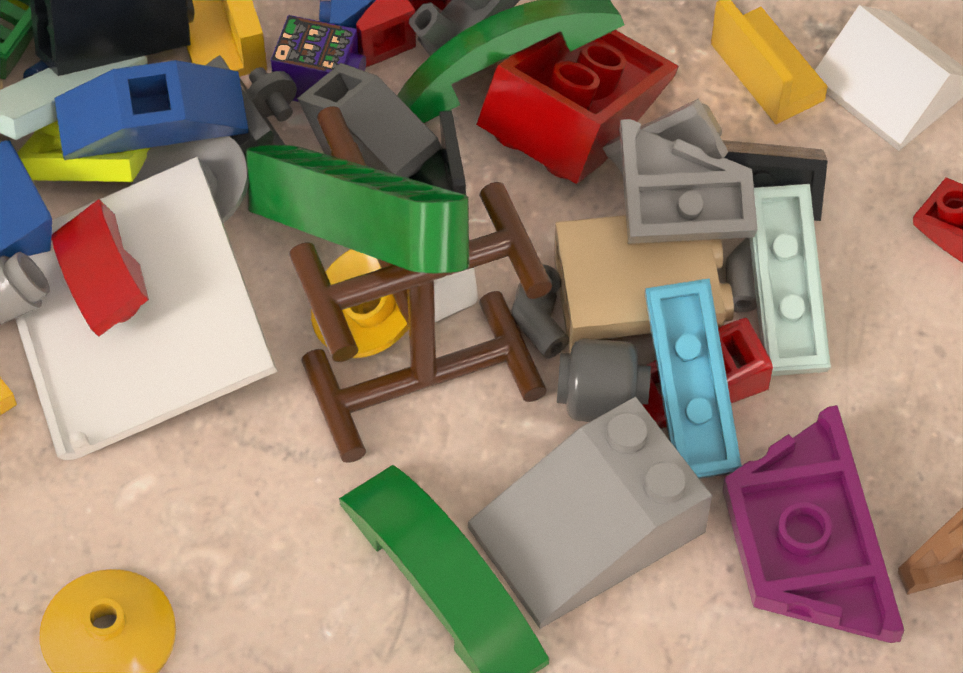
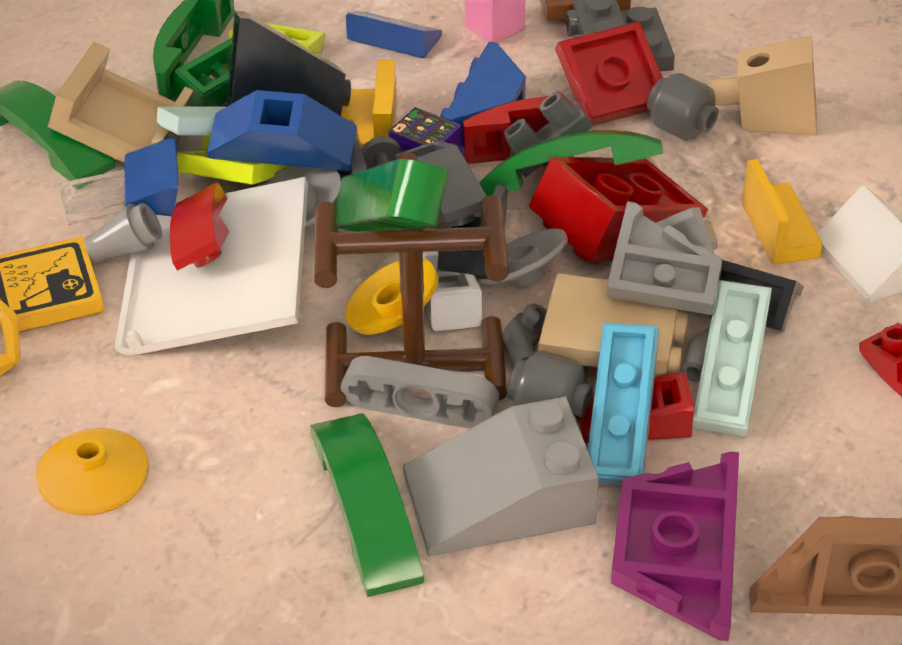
camera: 20 degrees right, 15 degrees down
none -> light grey beam [341,356,499,429]
none -> light grey dish [474,229,568,287]

